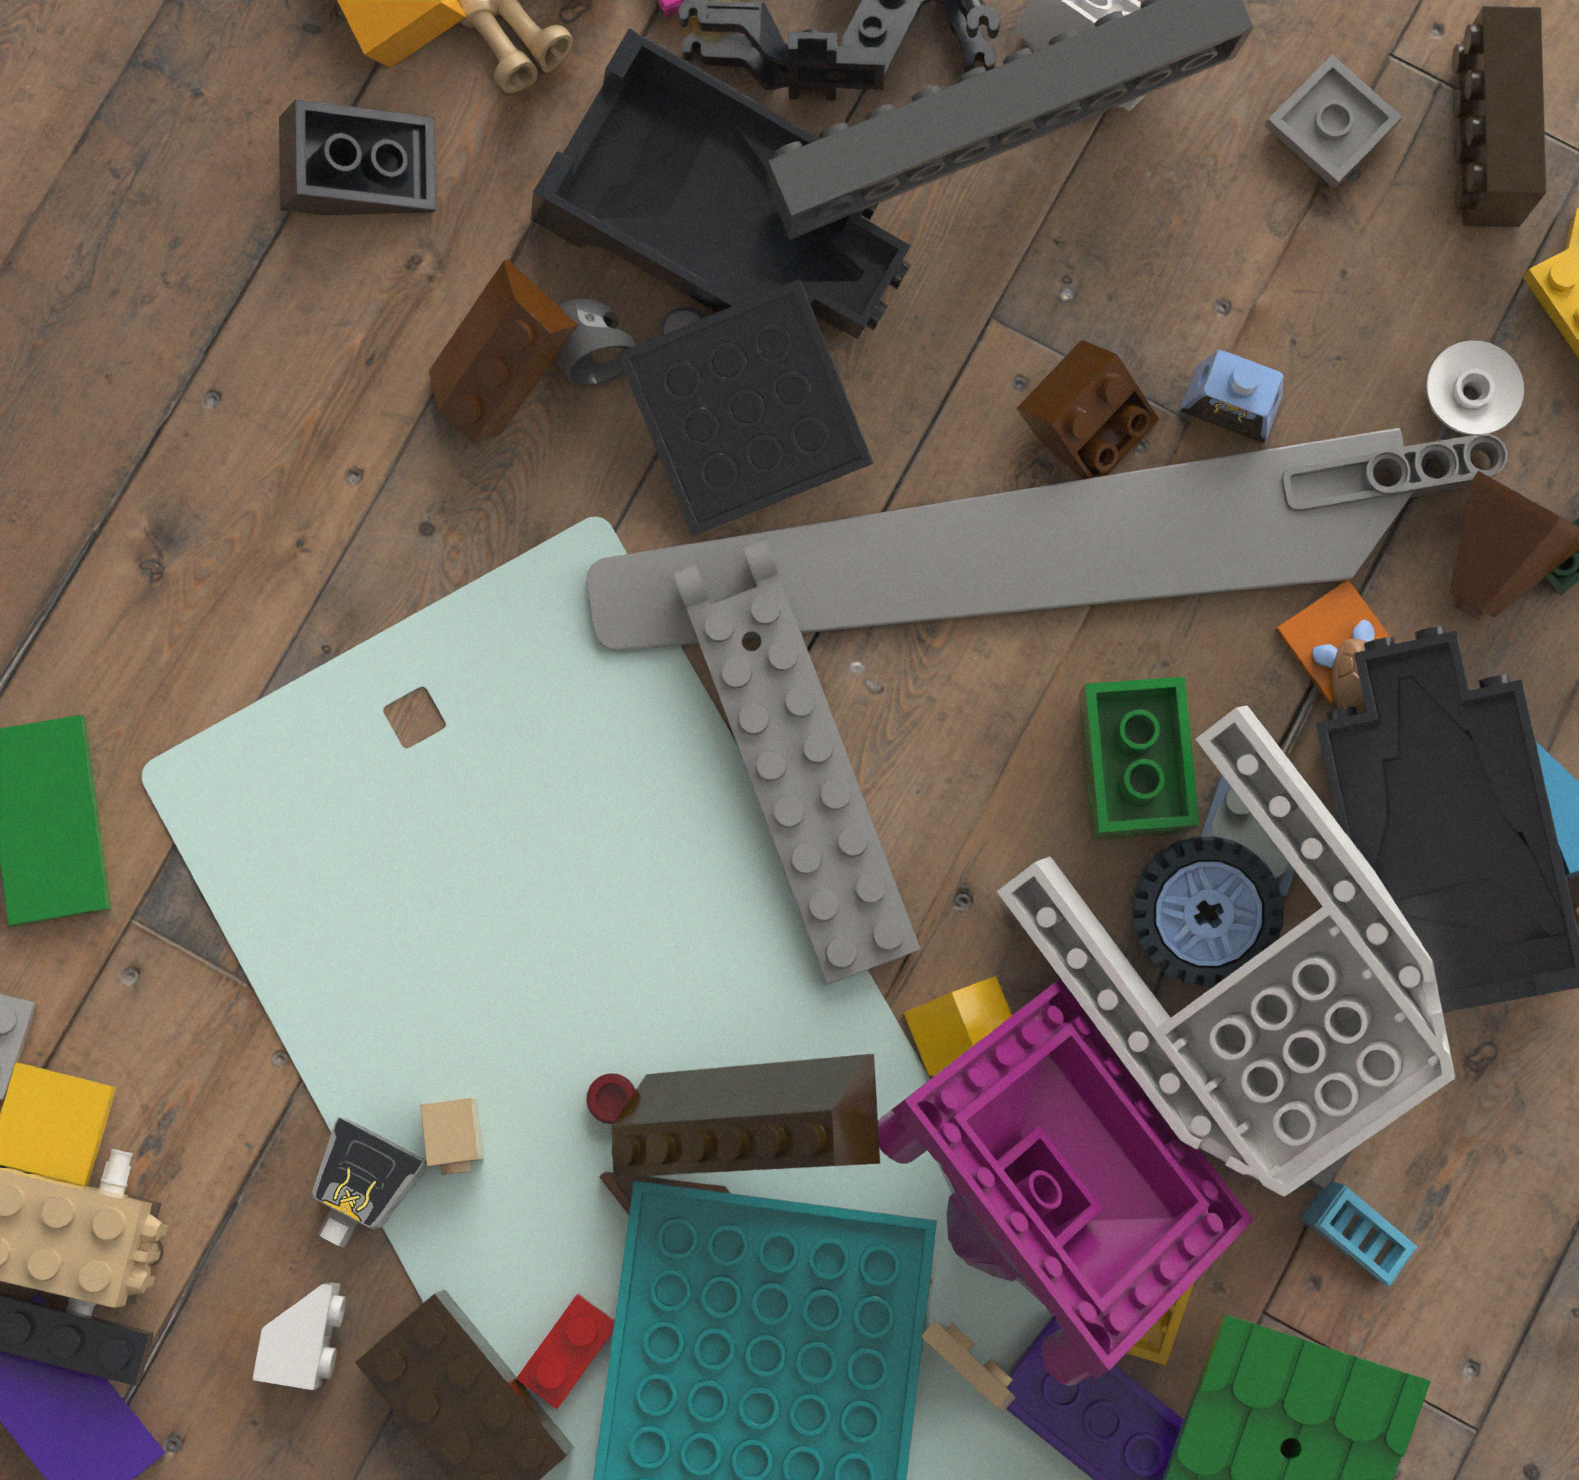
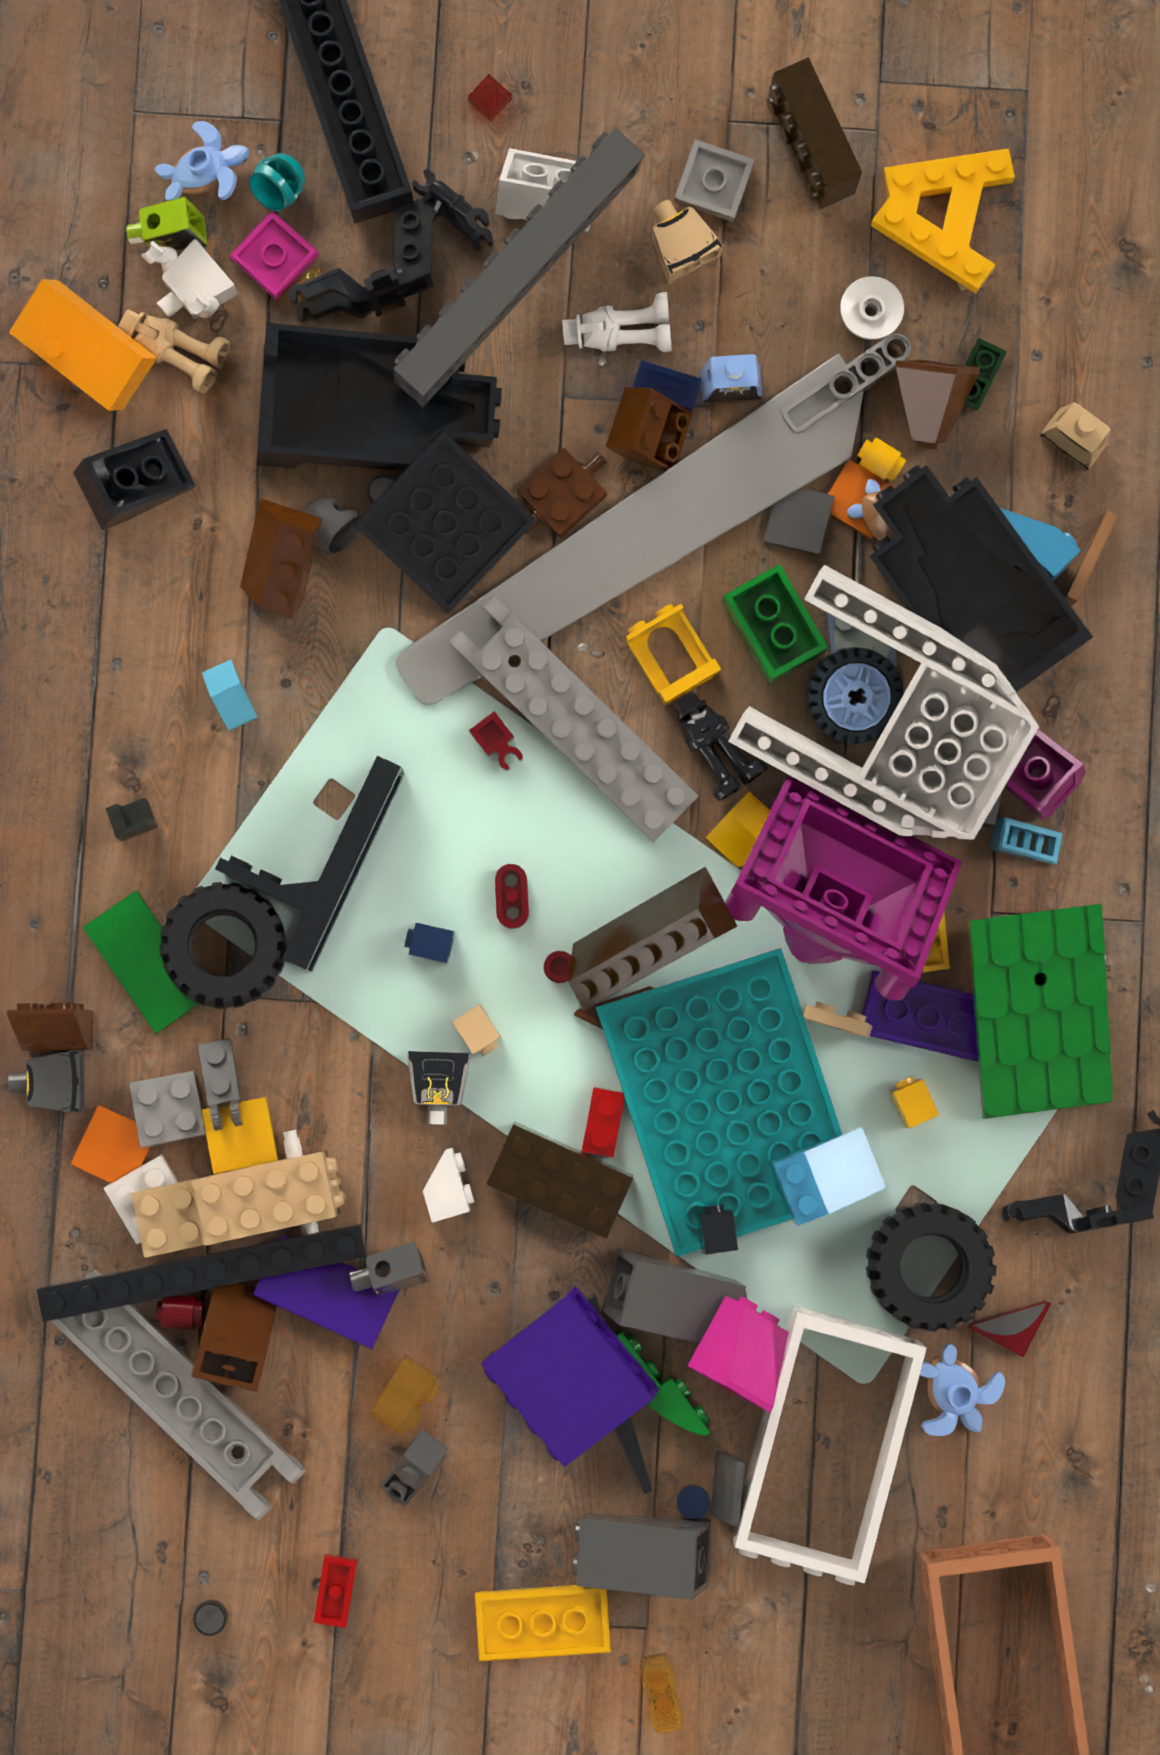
camera: 30 degrees left, 5 degrees up
none -> pearl dark grey panel [105,798,158,841]
none -> black tyre [159,882,287,1009]
none -> hinge [198,1038,243,1131]
none -> medium azure slope [202,659,258,731]
none -> black piece [215,756,405,972]
none -> dark grey torso [350,1241,429,1295]
none -> dark blue brick [404,923,455,964]
none -> dark red plate [469,711,523,772]
none -> dark red plate [495,864,529,929]
none -> reddish brown plate [517,448,607,539]
none -> white piece [562,292,672,352]
none -> yellow panel [625,604,721,706]
none -> clear blue plate [633,360,702,412]
none -> tan torso [651,200,723,284]
none -> black piece [672,690,768,802]
none -> dark grey piece [764,488,835,556]
none -> yellow brick [857,437,907,482]
none -> magenta slope [1005,729,1086,820]

